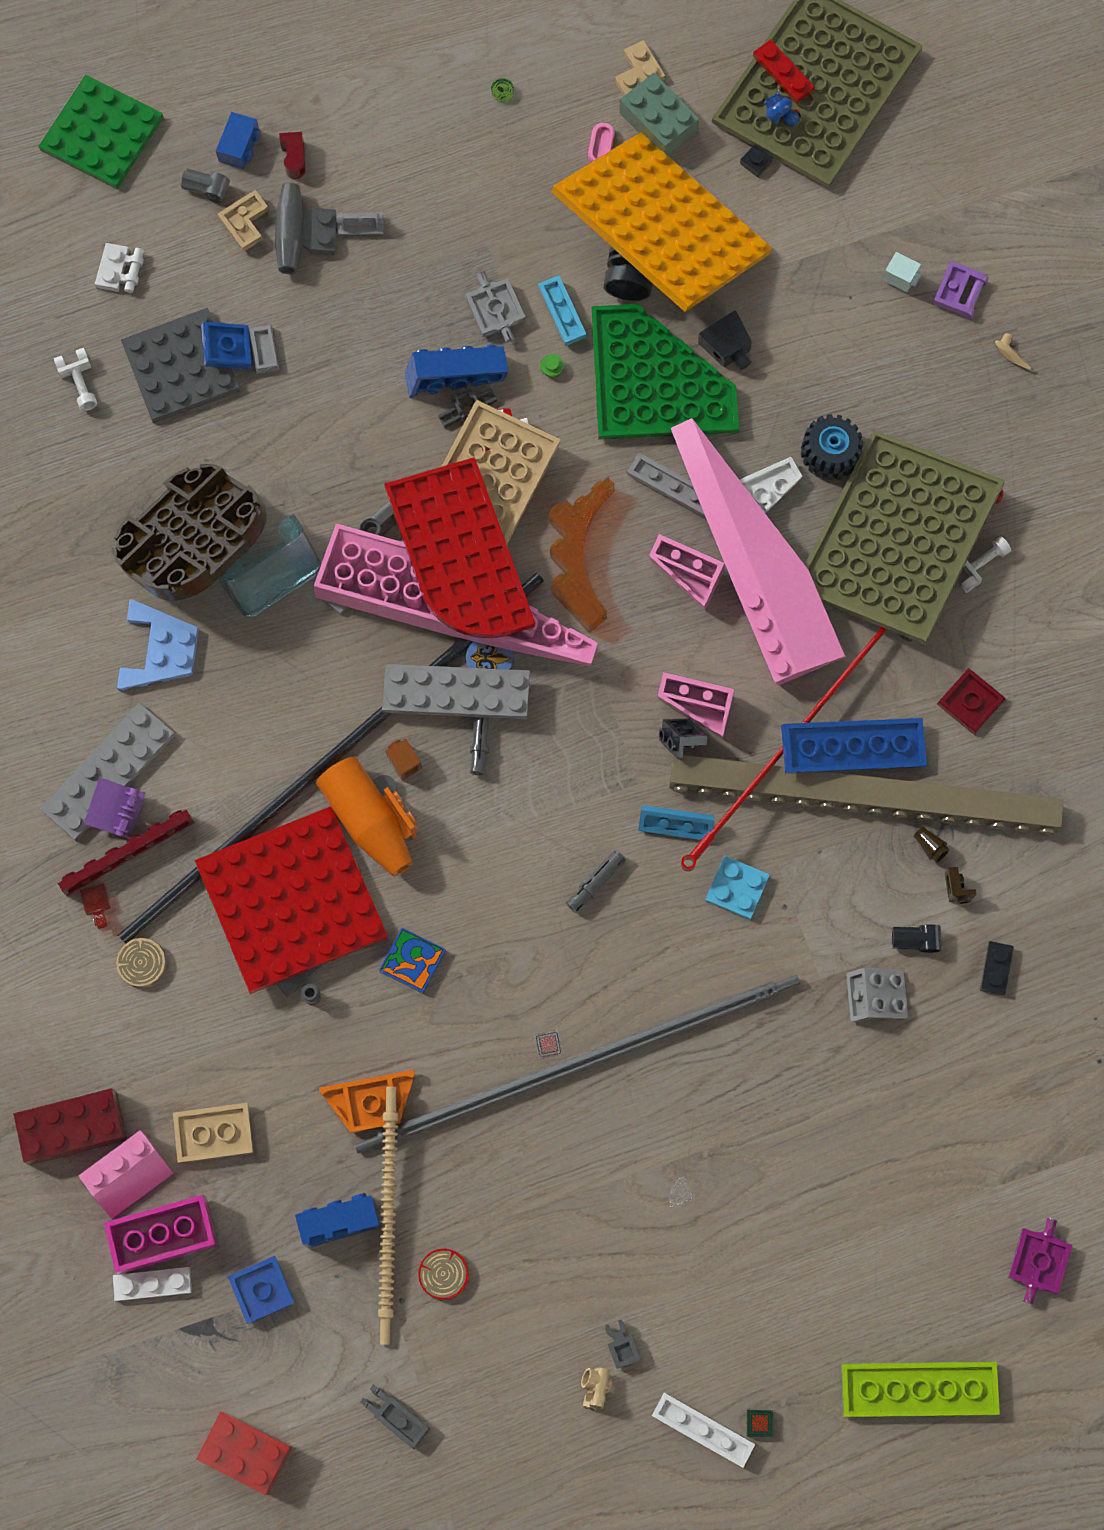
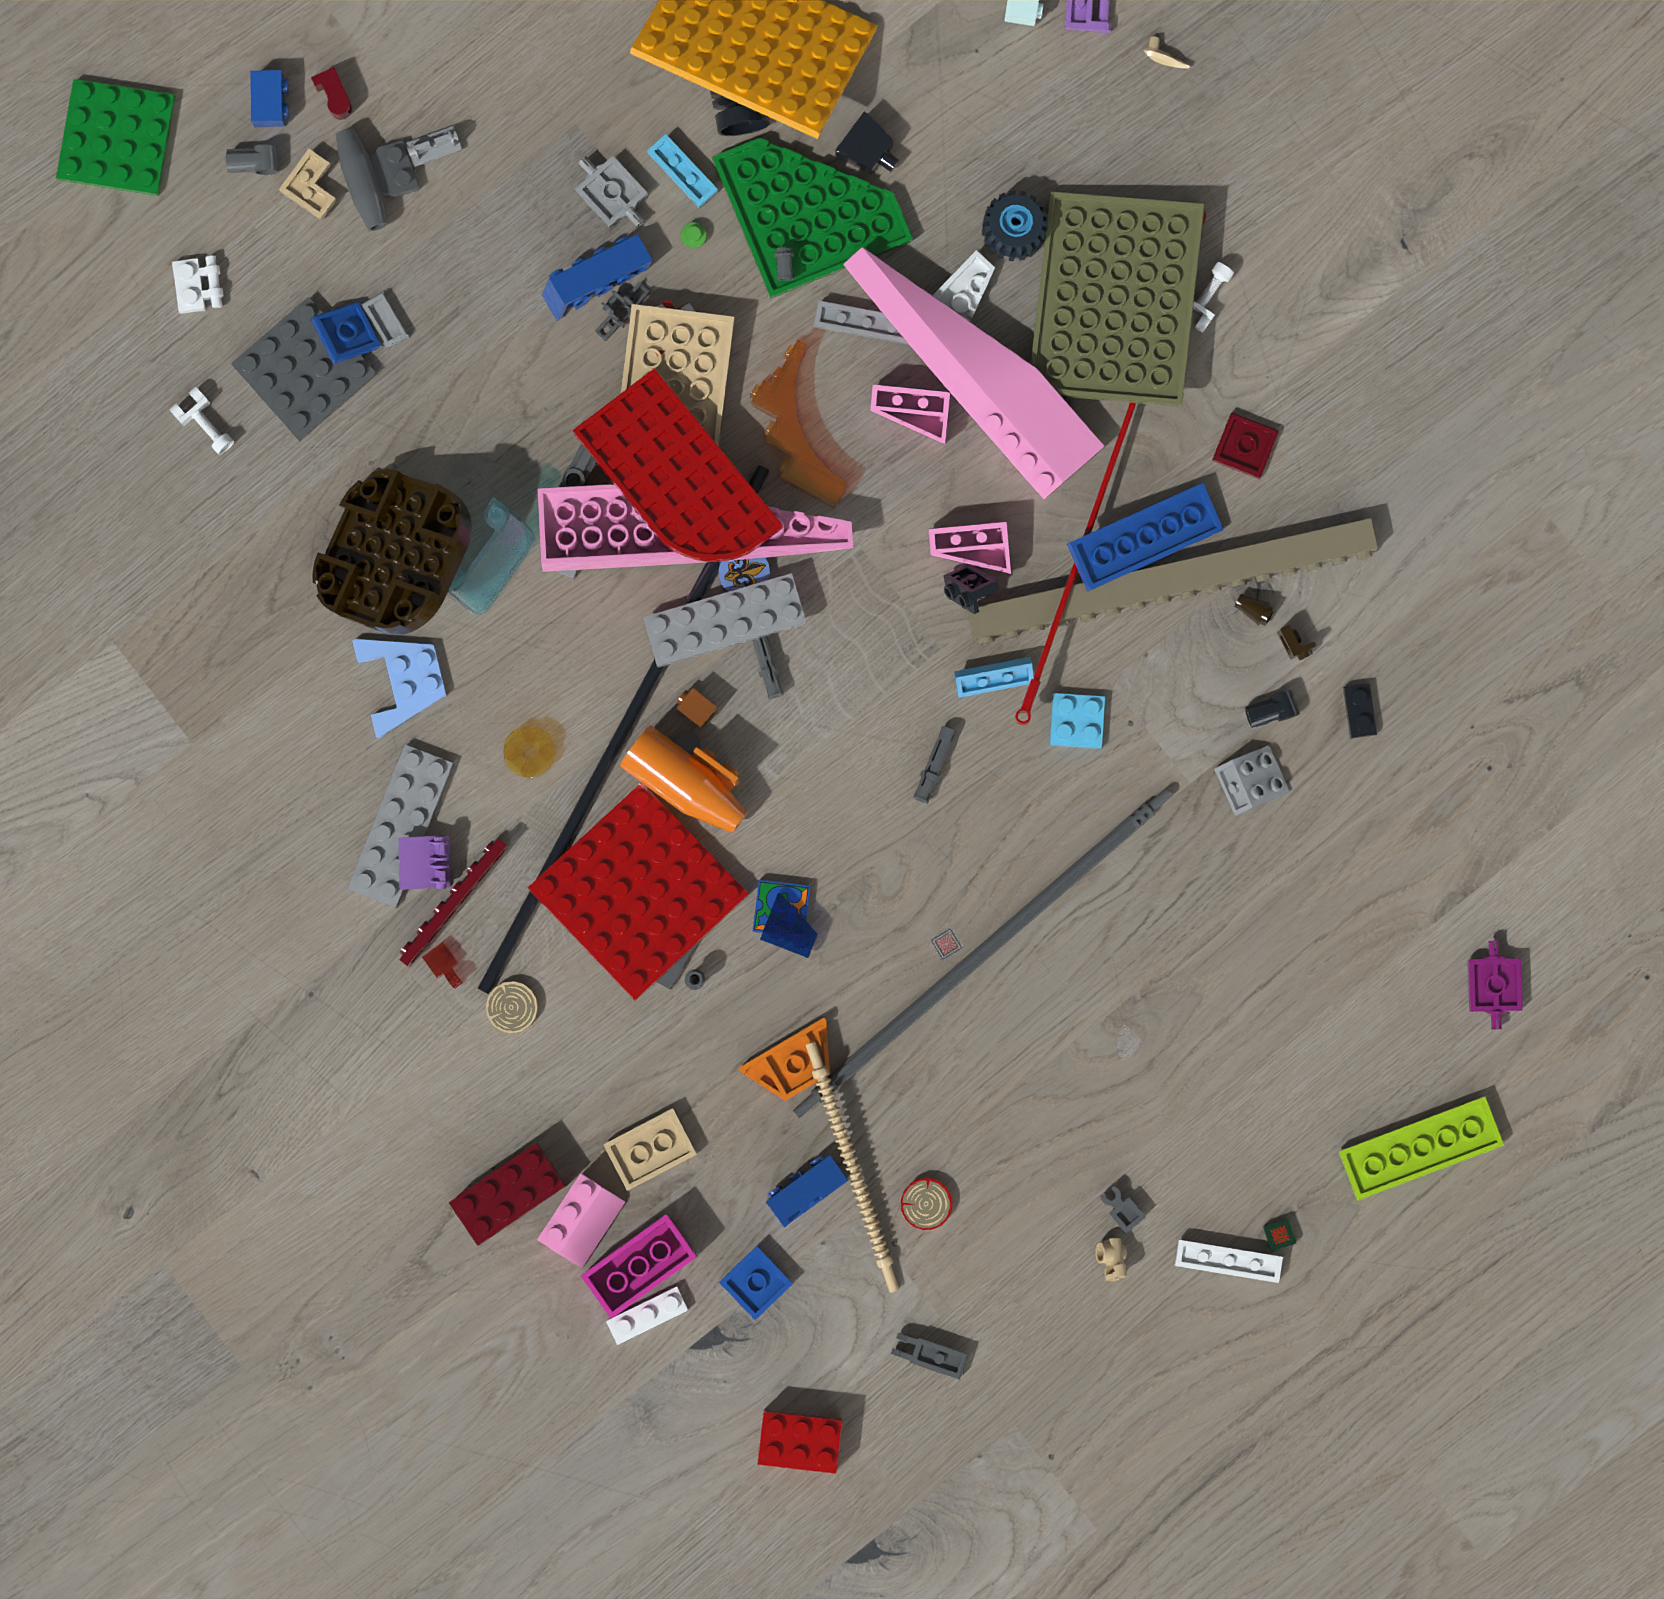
camera: 25 degrees left, 10 degrees up
none -> clear yellow plate [503,726,556,779]
none -> clear blue wing [760,893,818,959]
none -> dark grey pin [774,248,794,281]

